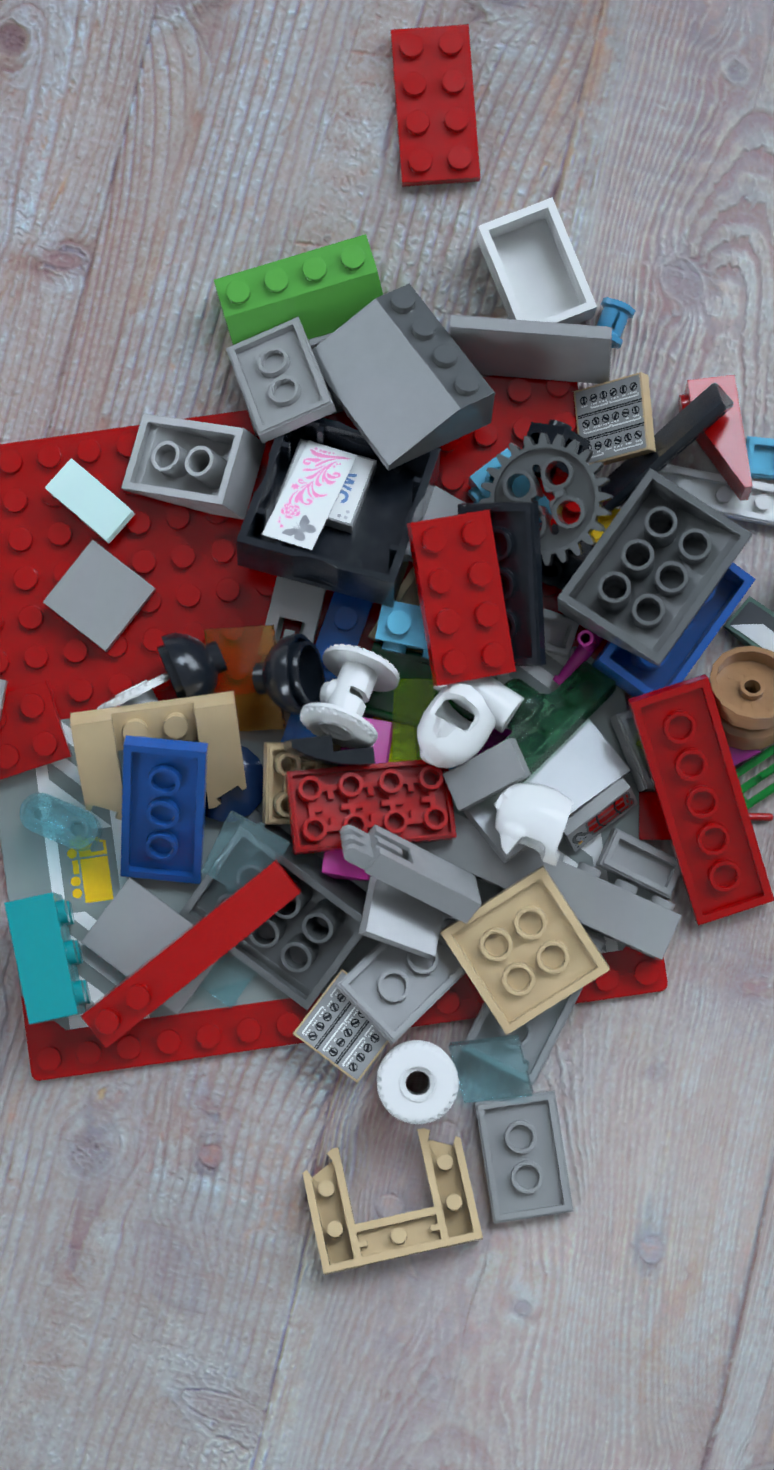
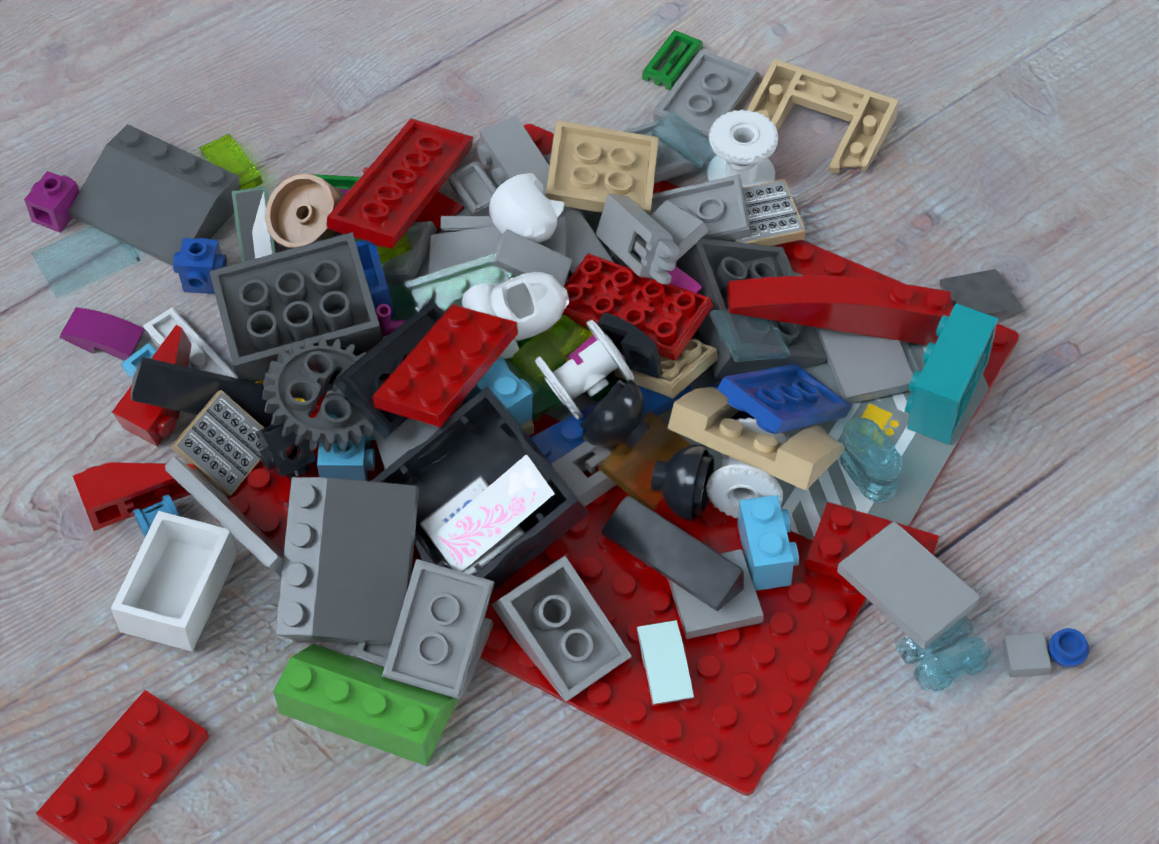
camera: 135 degrees left, 30 degrees down
none -> red slope [73,462,196,531]
none -> black slope [601,495,744,611]
none -> green tile [642,30,703,90]
none -> medium azure brick [737,495,799,590]
none -> flat silver piece [939,269,1023,317]

